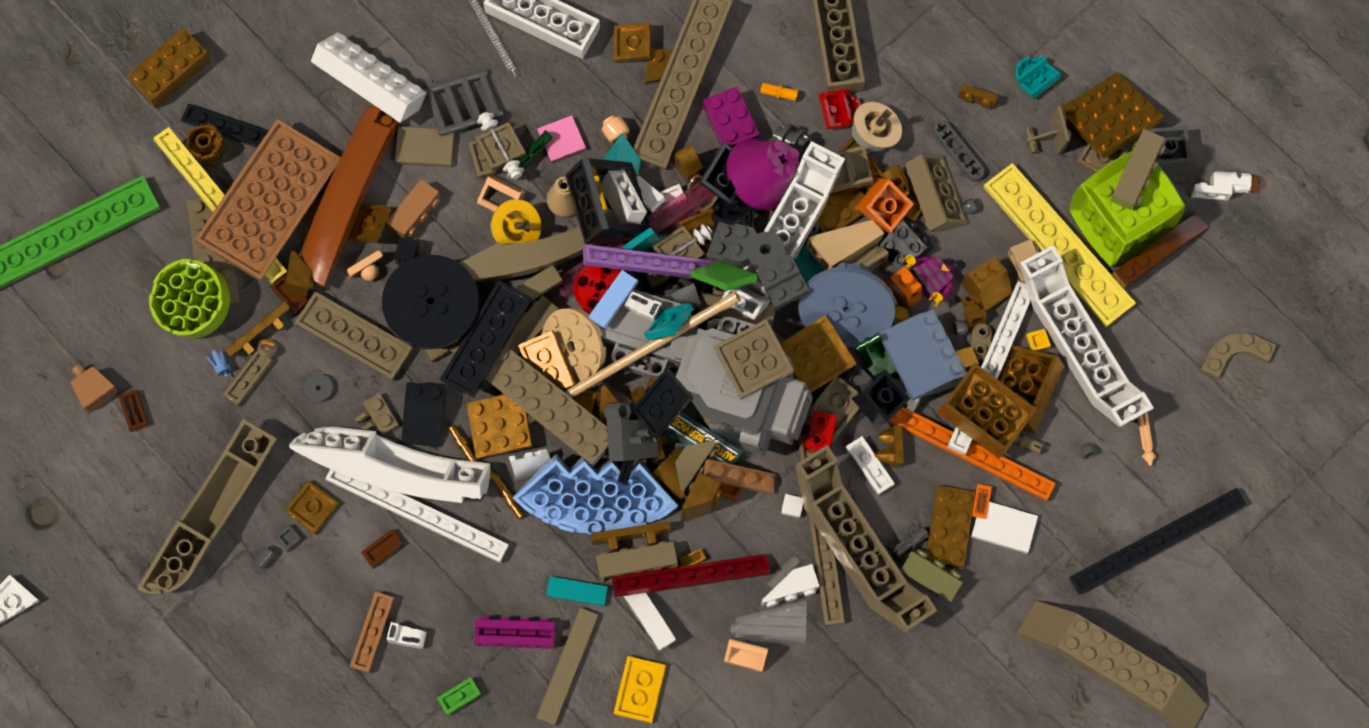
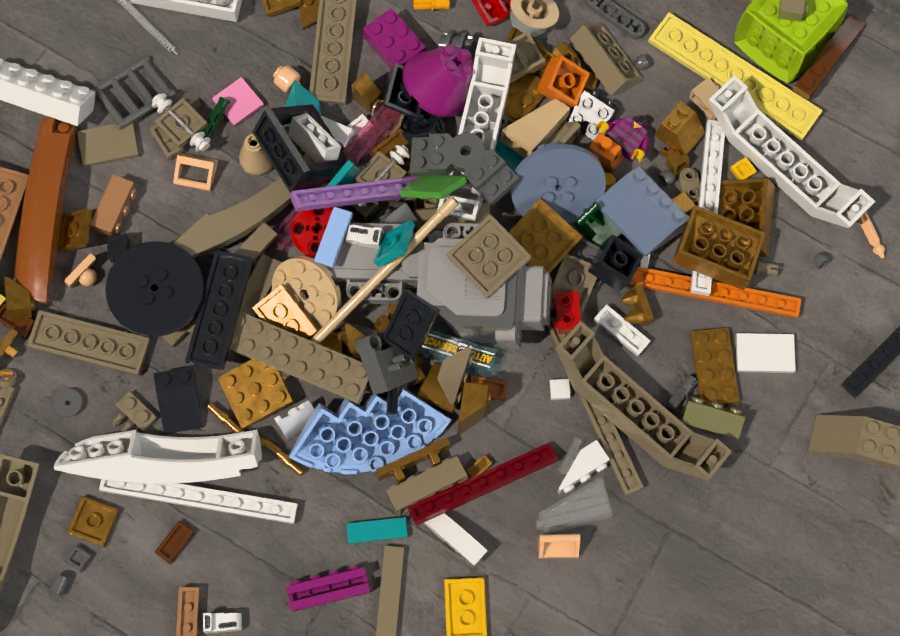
camera: 15 degrees left, 0 degrees up
yellow piece [490,199,541,245] -> none
medium nougat plate [704,459,776,494] -> none
orange sticker [972,484,992,519] -> none

